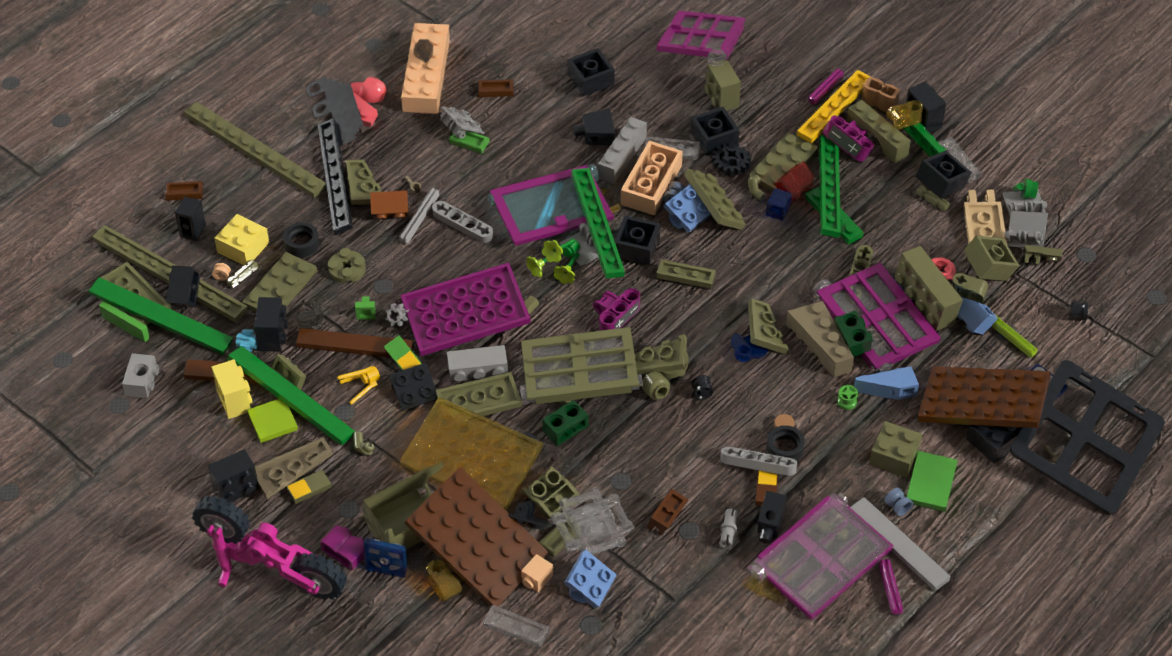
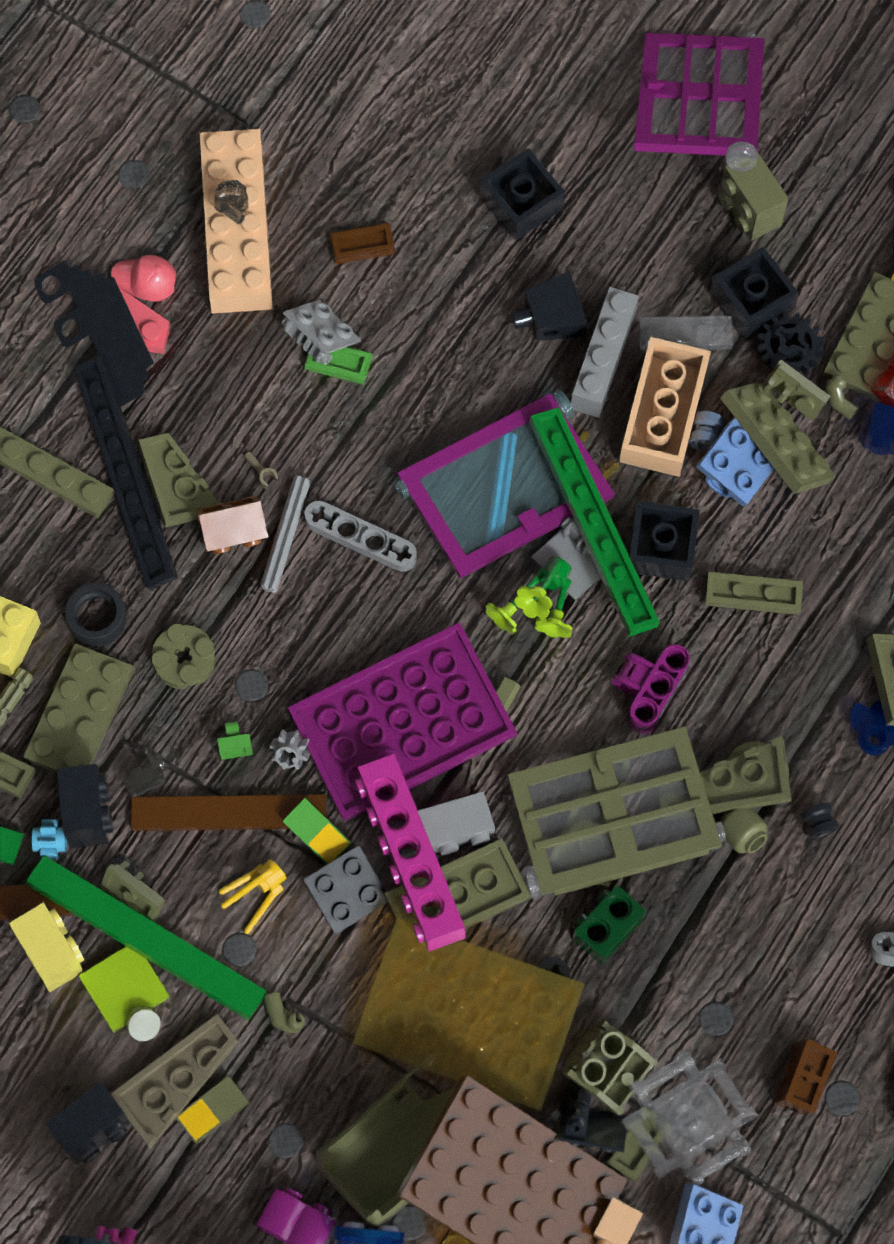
camera: 10 degrees left, 20 degrees up
none -> tile [126,1006,161,1041]
none -> dark pink brick [355,754,465,952]
none -> olive plate [763,360,831,421]

